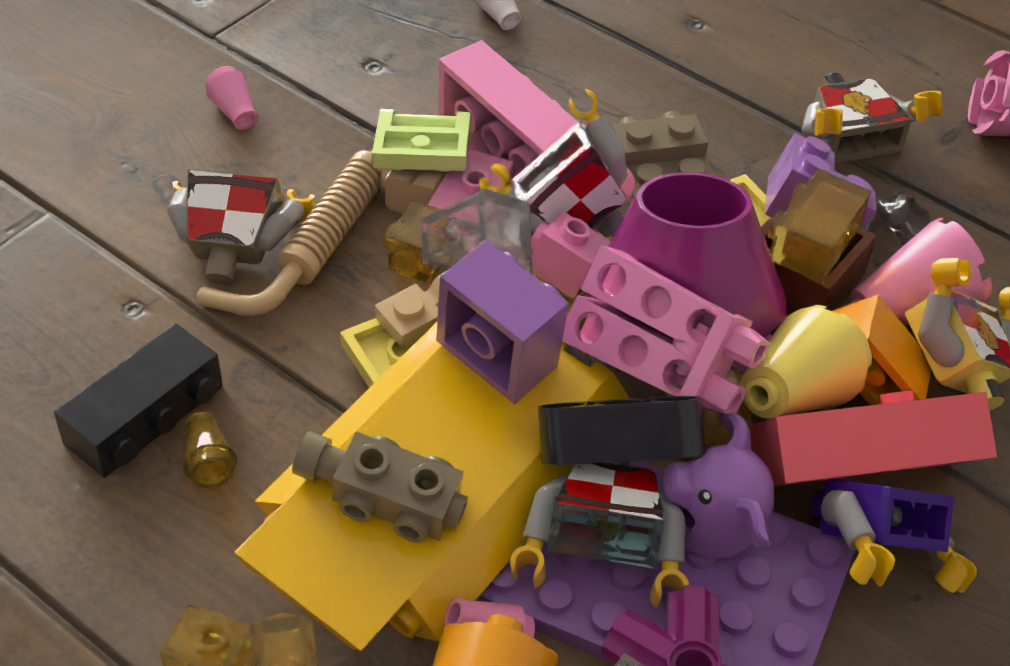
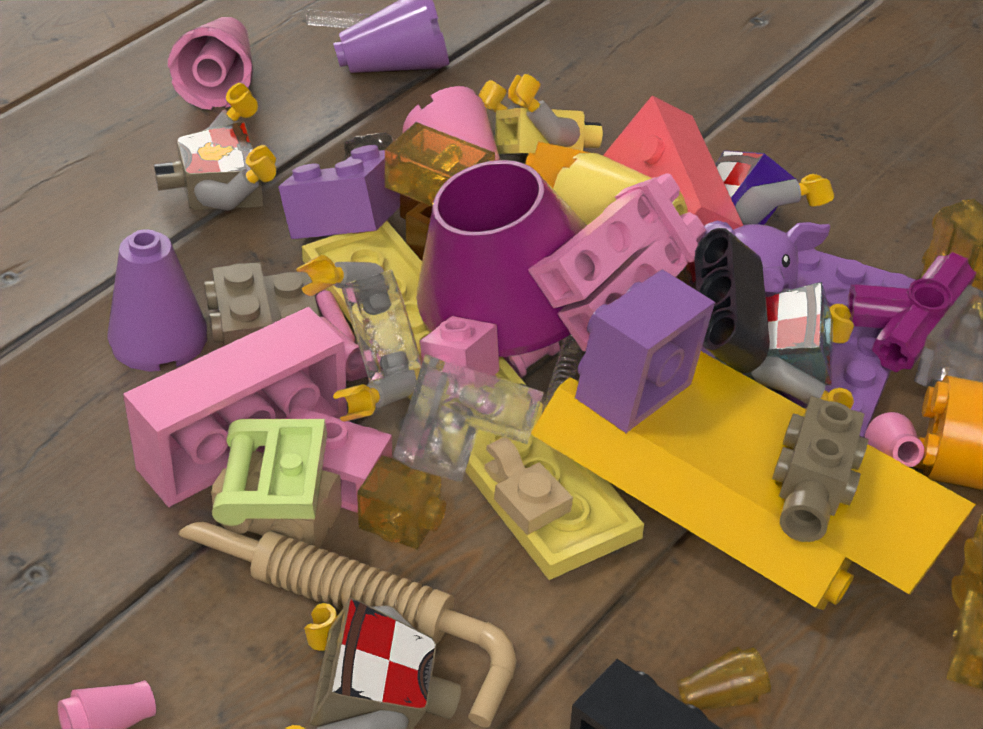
camera: 90 degrees left, 5 degrees down
none -> medium lavender cone [108,229,207,372]

